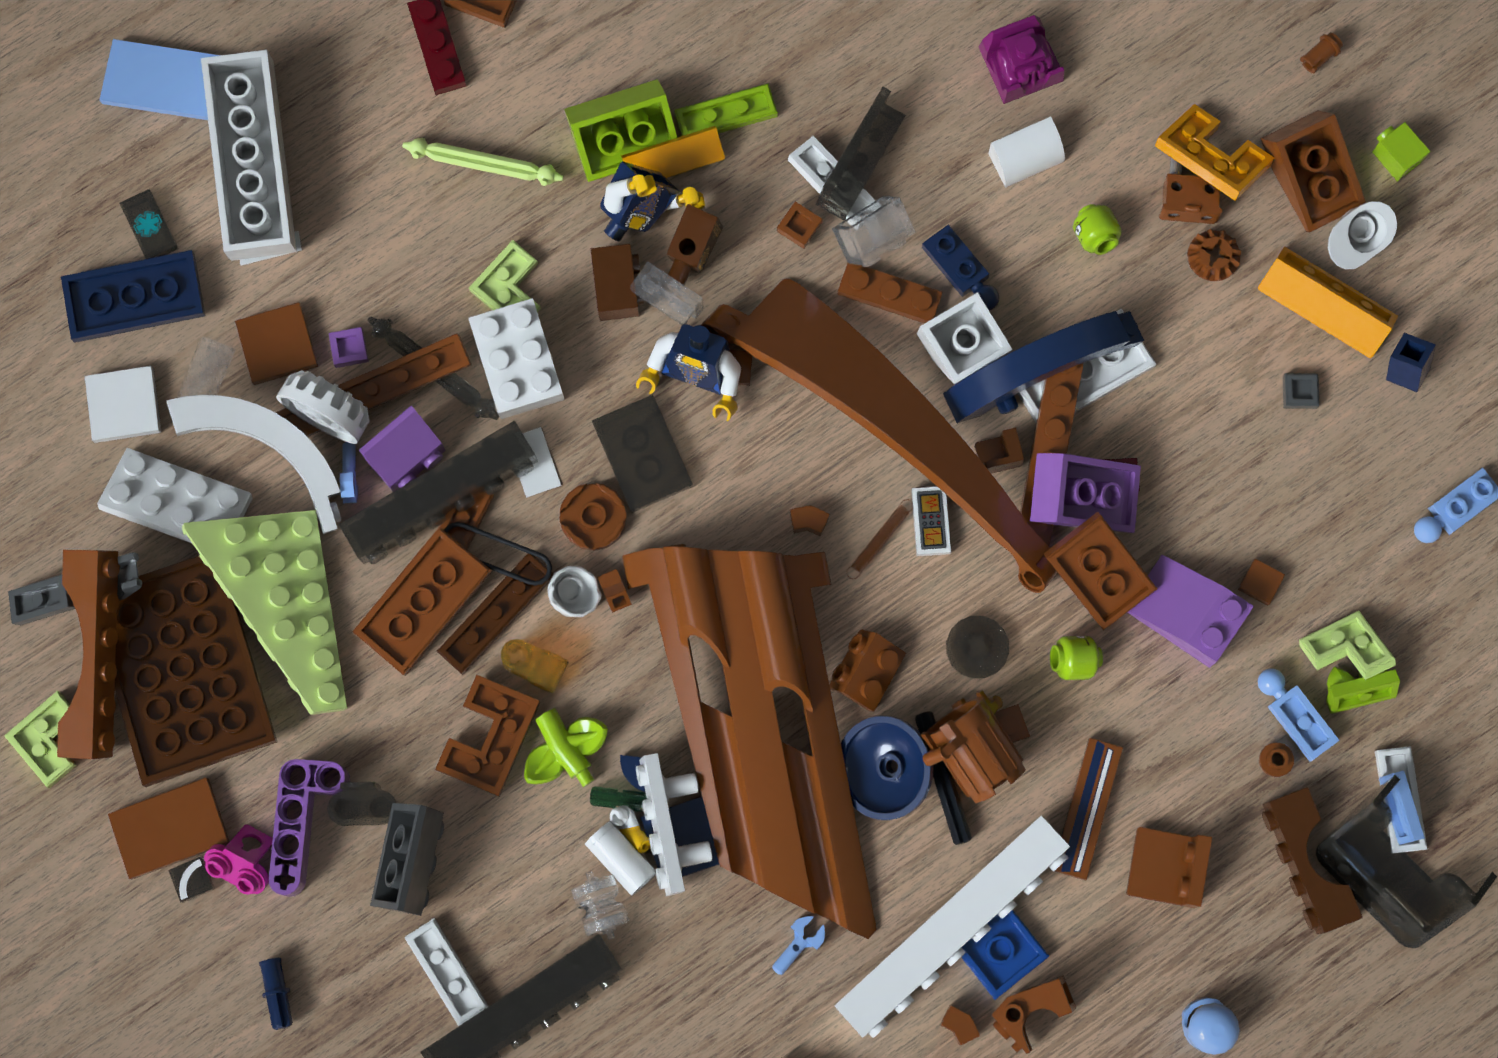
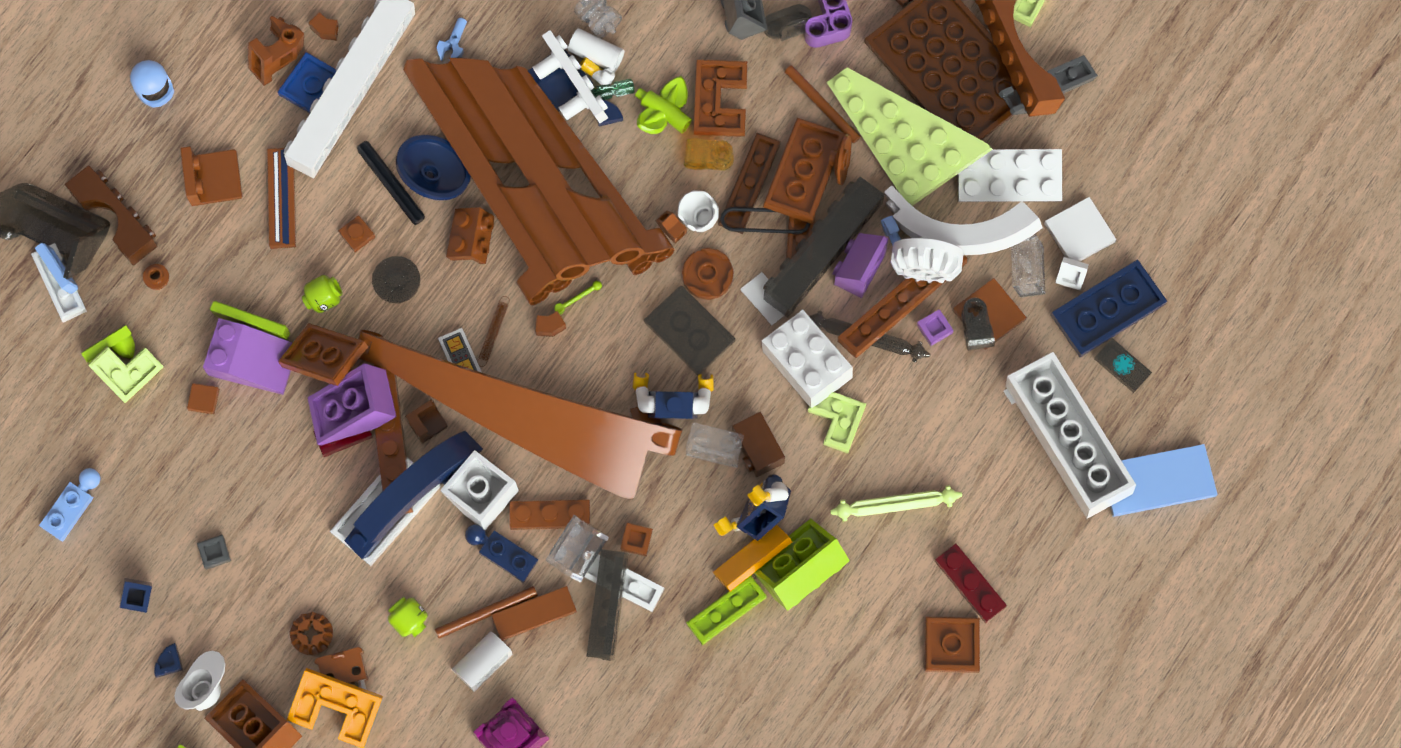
camera: 160 degrees right, 5 degrees down
reddish brown torso [666,204,723,286] -> none
dark orange container [920,690,1026,803] -> none
light orange panel [1258,246,1398,358] -> none
light blue plate [1258,668,1340,762] -> none
none -> dark blue tile [154,643,183,678]
none -> lime tile [210,301,290,341]
none -> dark orange bar [435,586,538,639]
none -> dark orange tile [492,586,577,641]
none -> lime hinge [554,280,602,314]
none -> dark orange bar [785,65,861,144]
none -> dark orange dish [829,134,852,185]
none -> clear smoke piece [961,298,995,351]
none -> white plate [1055,257,1089,290]

